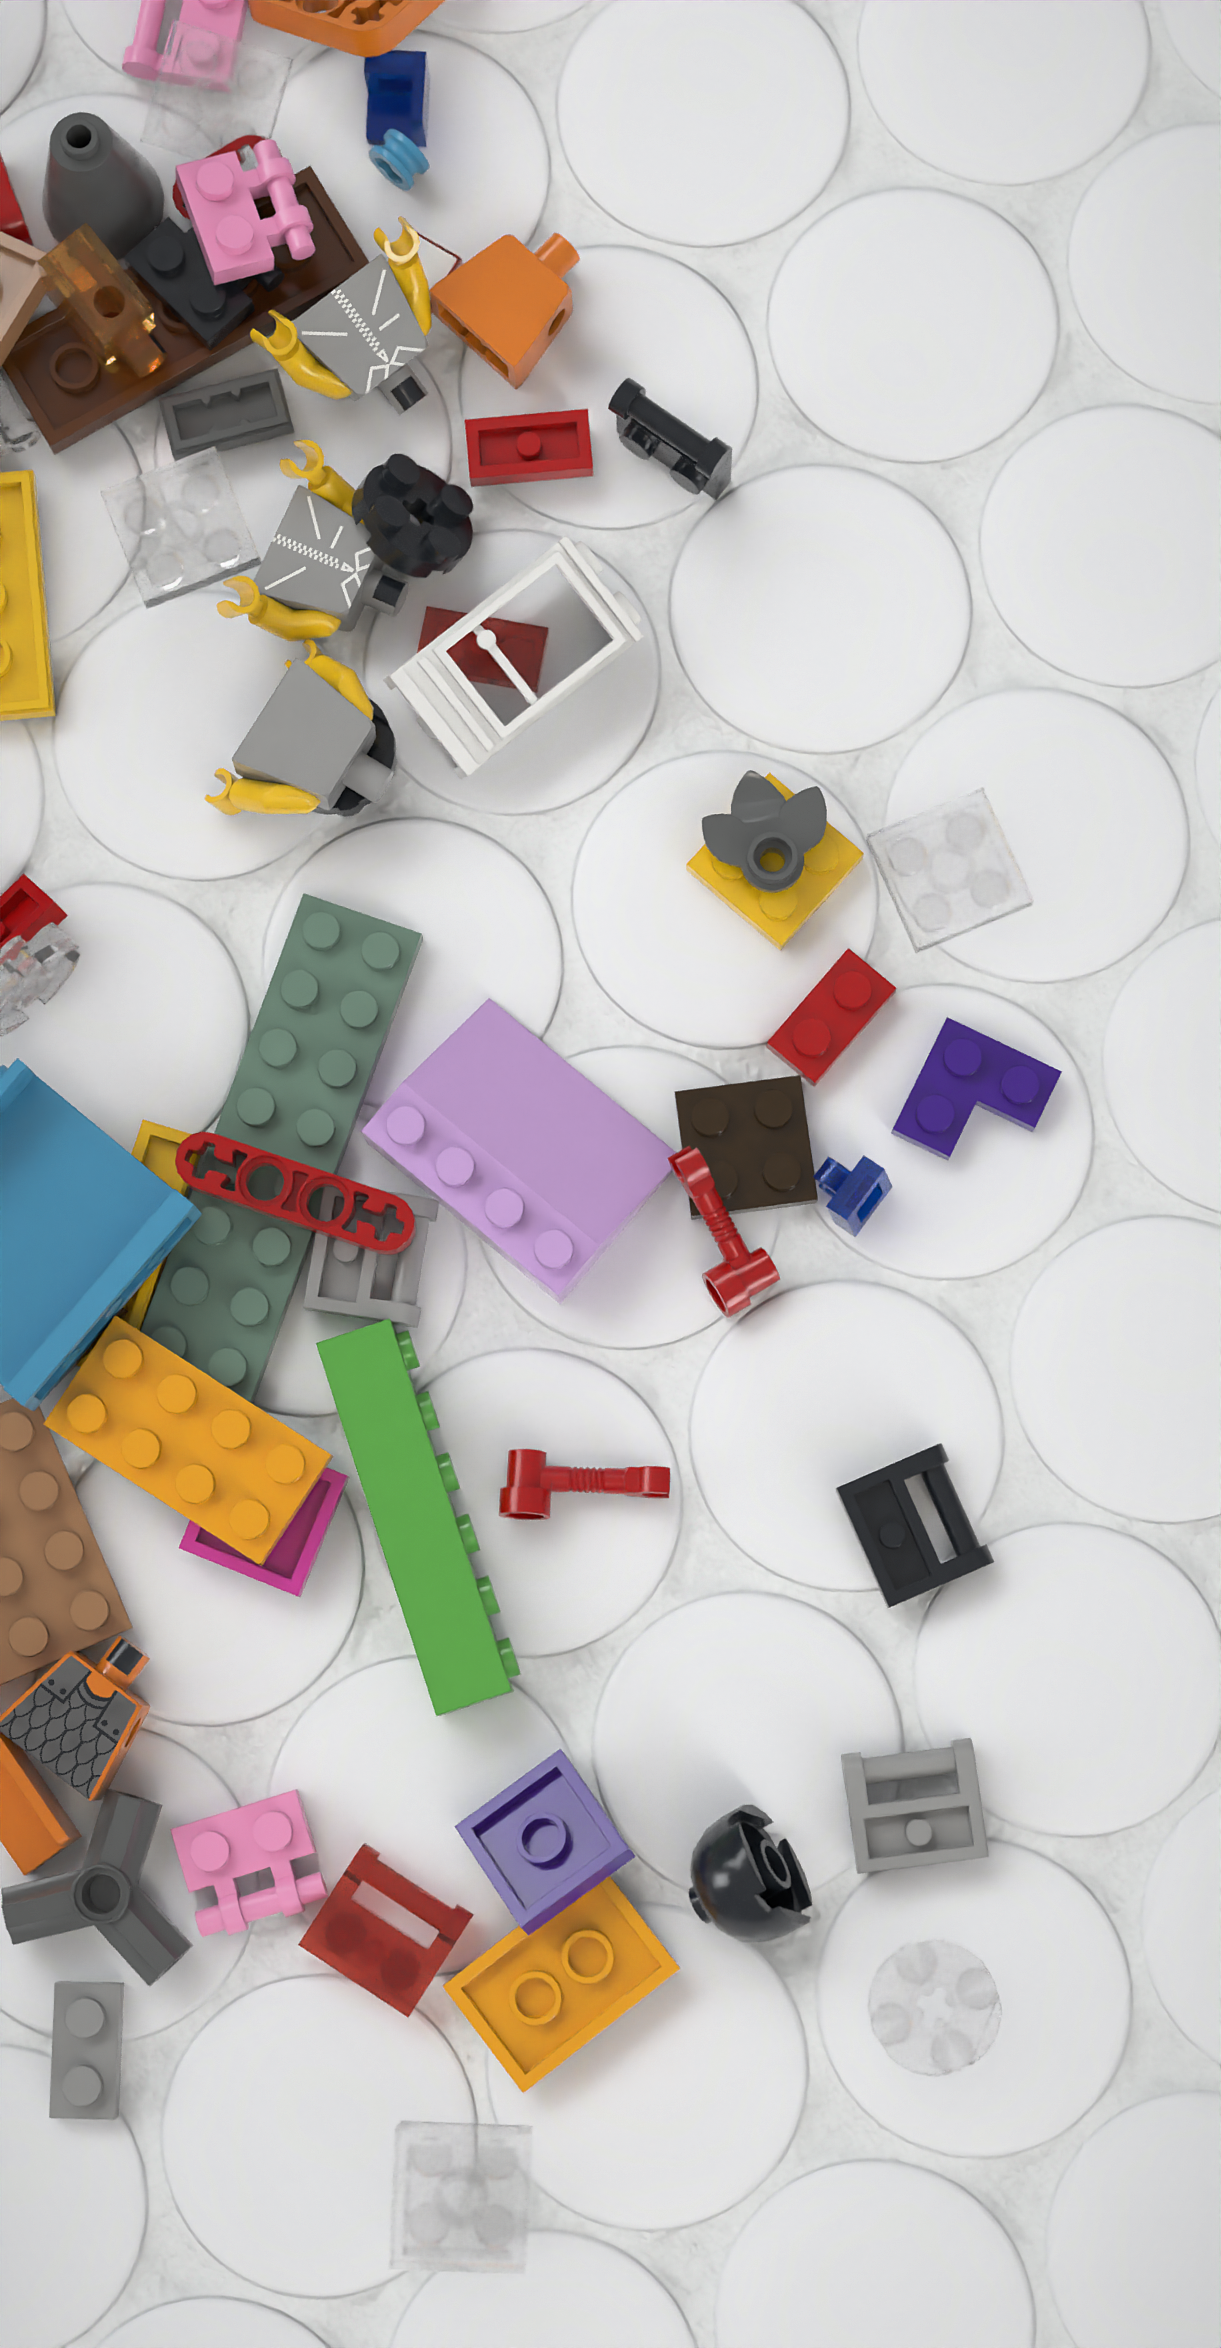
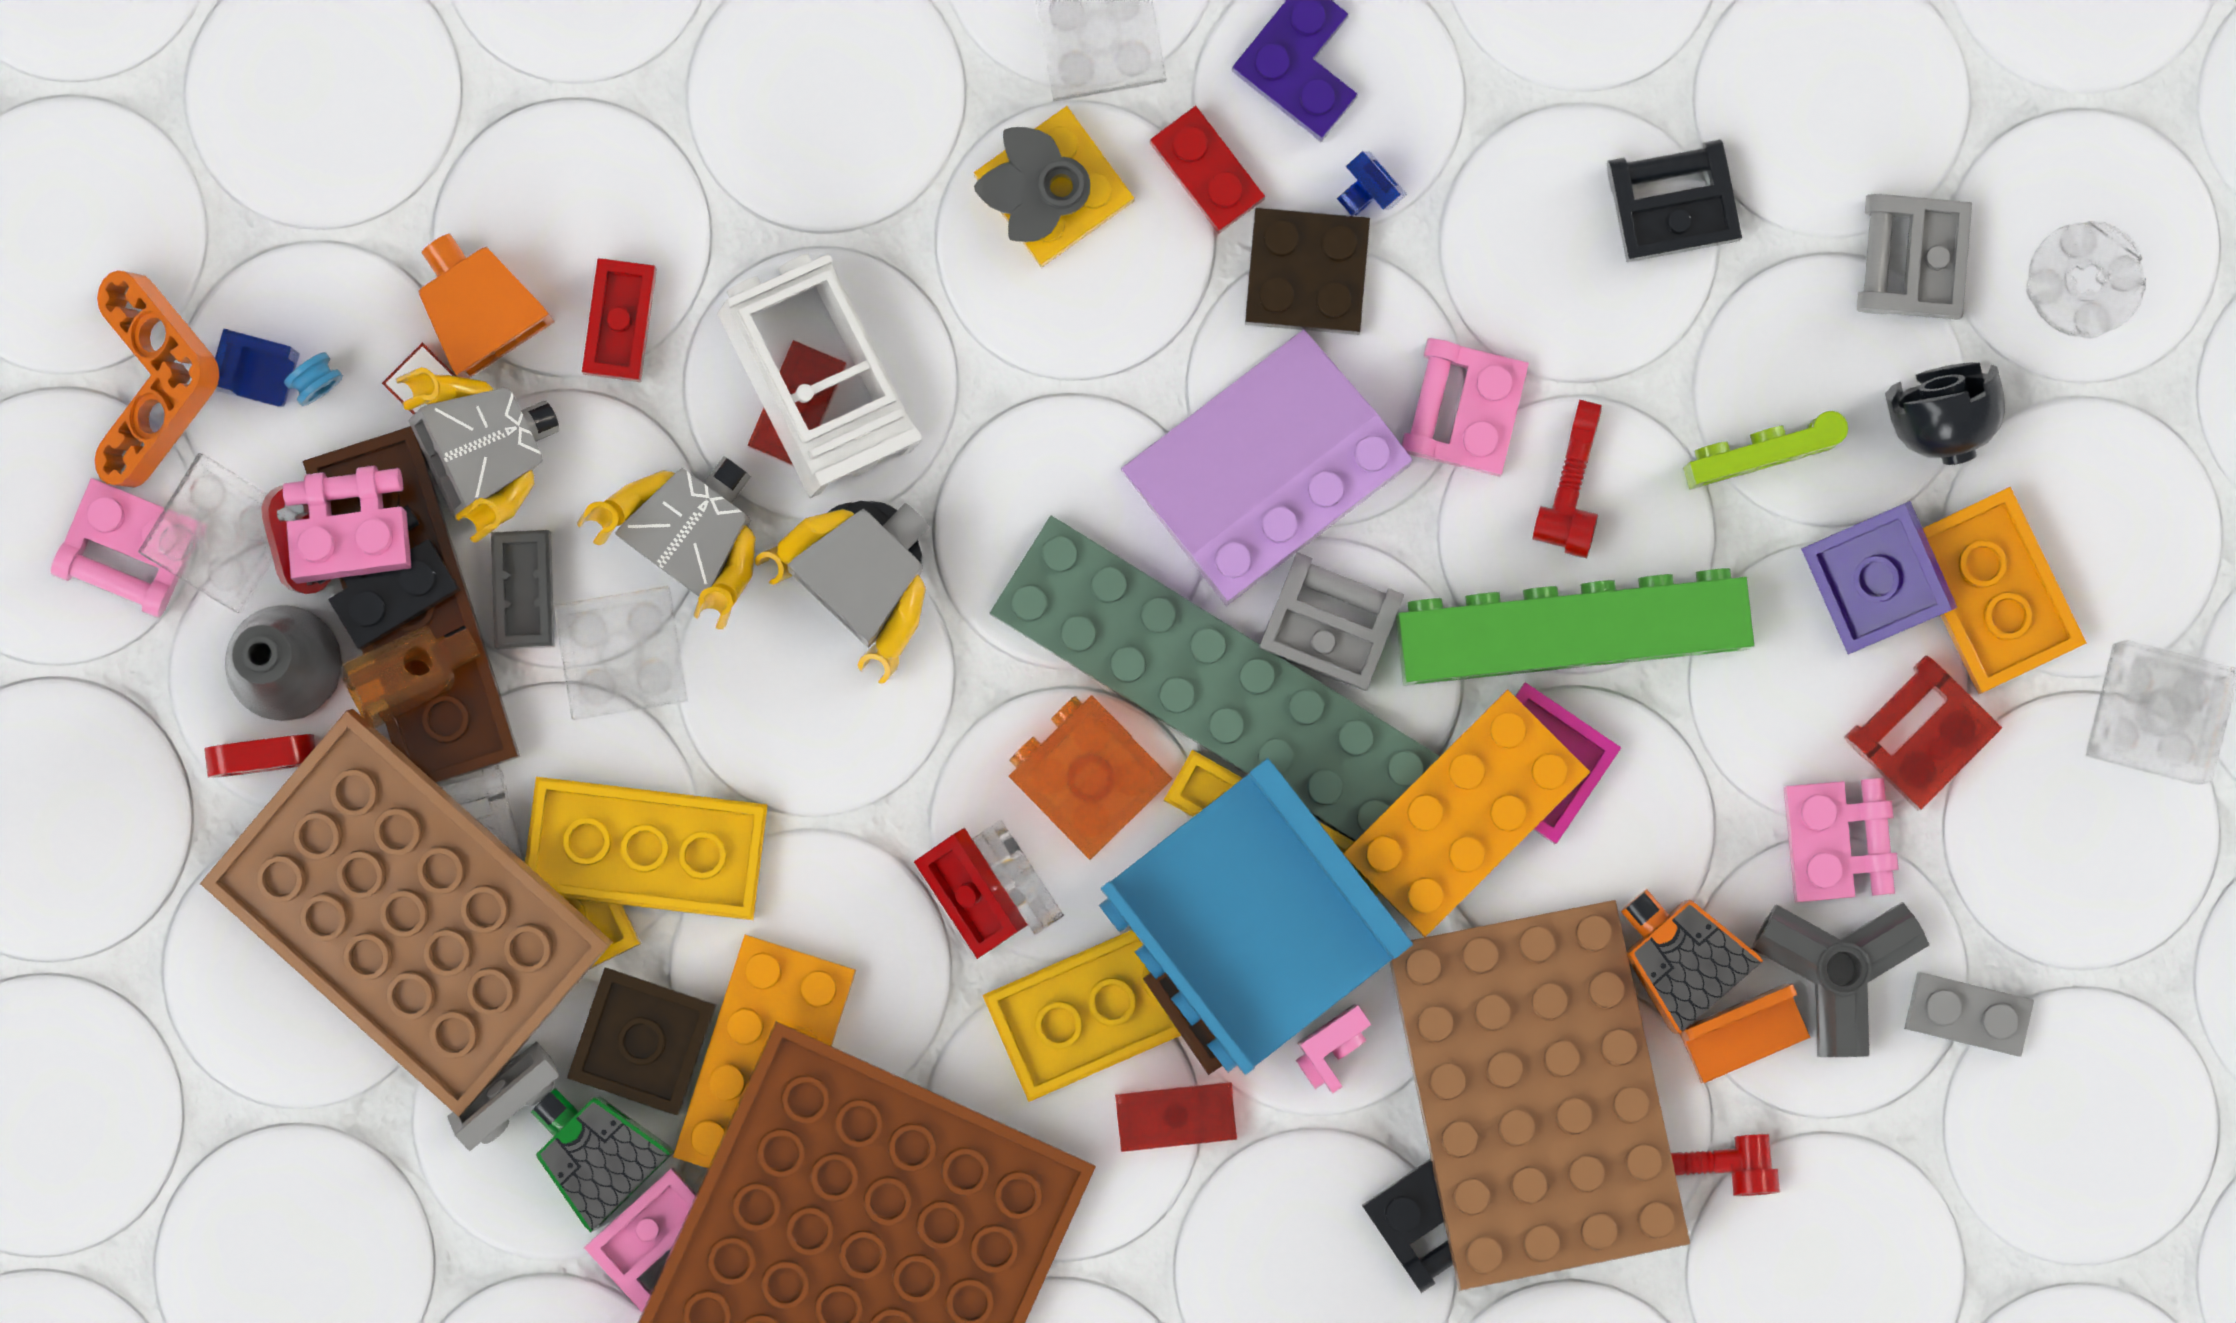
camera: 85 degrees left, 5 degrees up
red beam [175,1132,417,1255] -> none
black plate [352,454,473,578] -> none
black plate [608,378,732,500] -> none
red brick [668,1146,780,1318] -> none
none -> clear orange plate [1008,695,1173,860]
none -> bright pink plate [1402,338,1529,477]
none -> lime plate [1683,411,1848,490]

